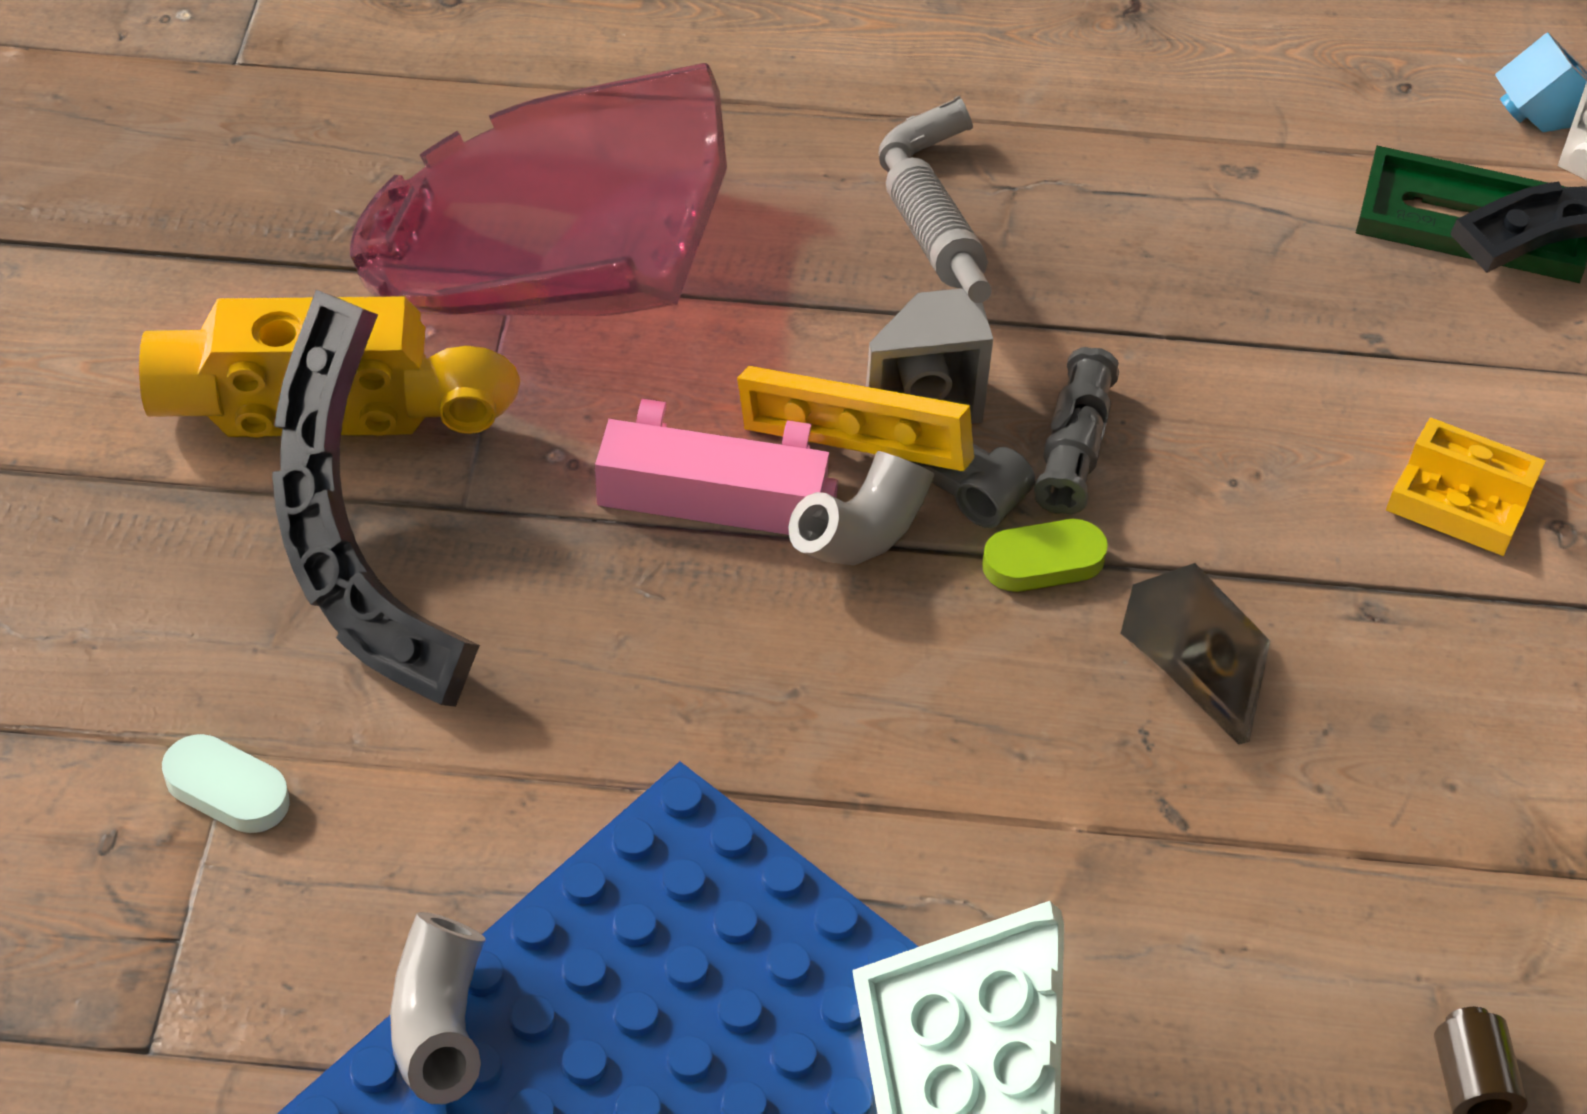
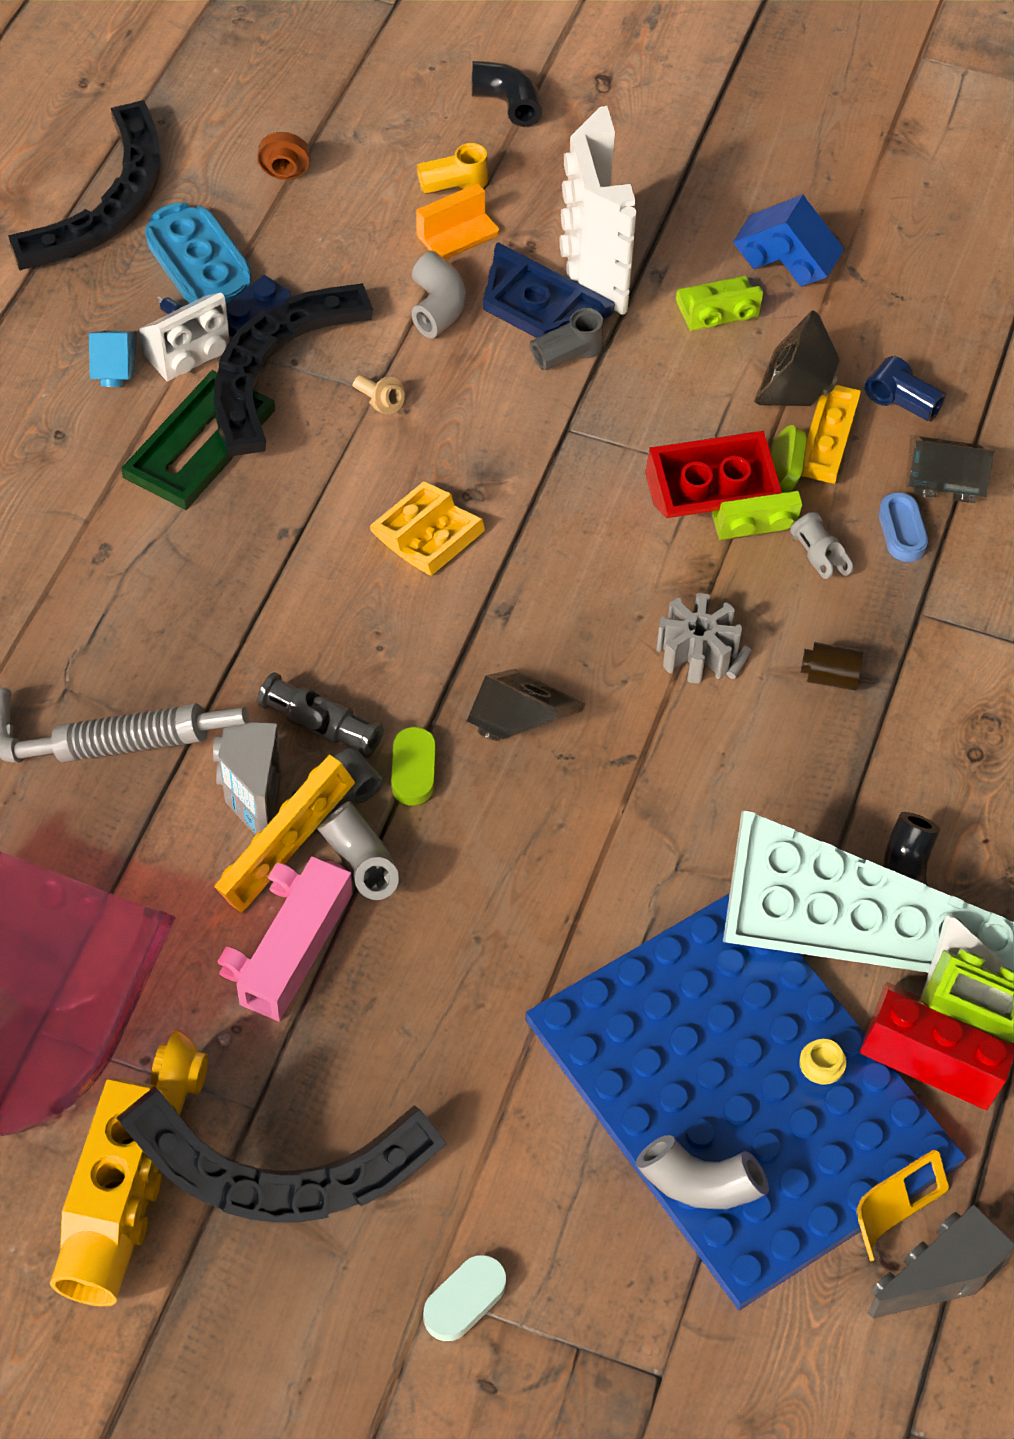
camera: 75 degrees left, 5 degrees up
none -> light grey gear [656,593,742,683]
none -> light grey piece [726,646,752,679]

